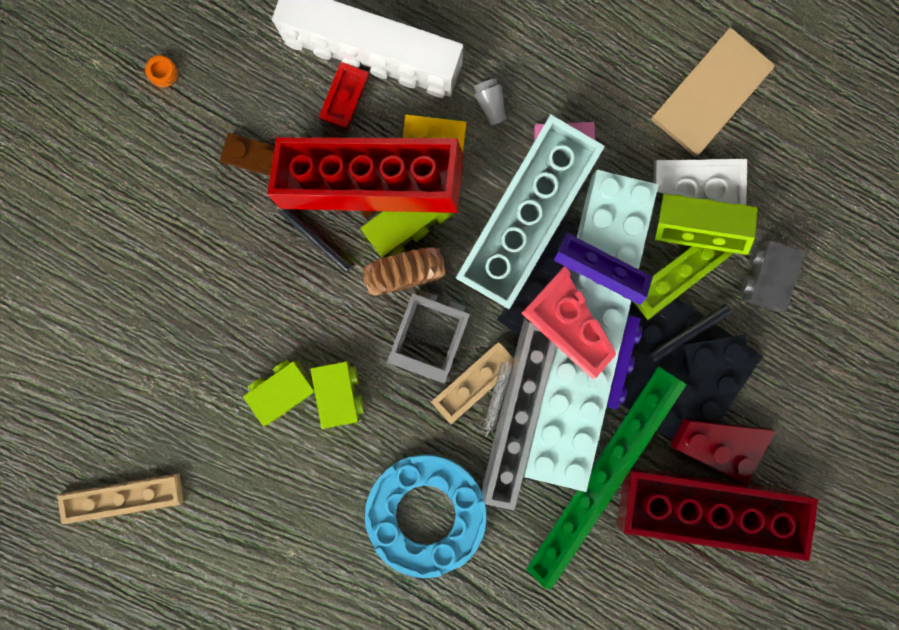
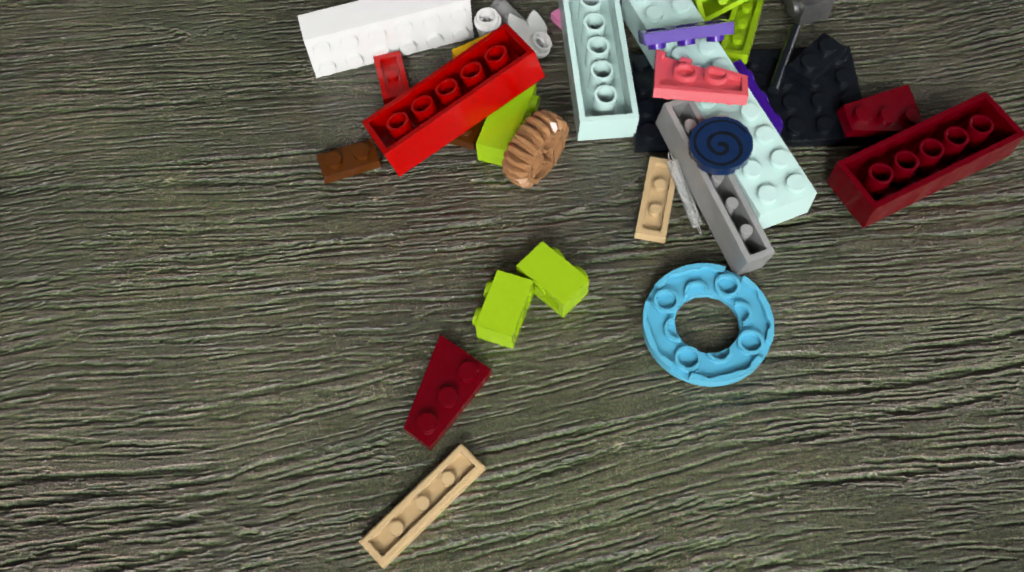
camera: 30 degrees left, 25 degrees down
orange tile [145,55,178,87] -> none
black bar [280,209,354,274] -> none
light grey window [387,290,470,384] -> none
green plate [526,367,687,590] -> none
none -> dark red wing [404,334,492,451]
none -> white cone [474,7,501,37]
none -> white plate [506,10,552,58]
none -> dark blue tile [688,117,753,175]

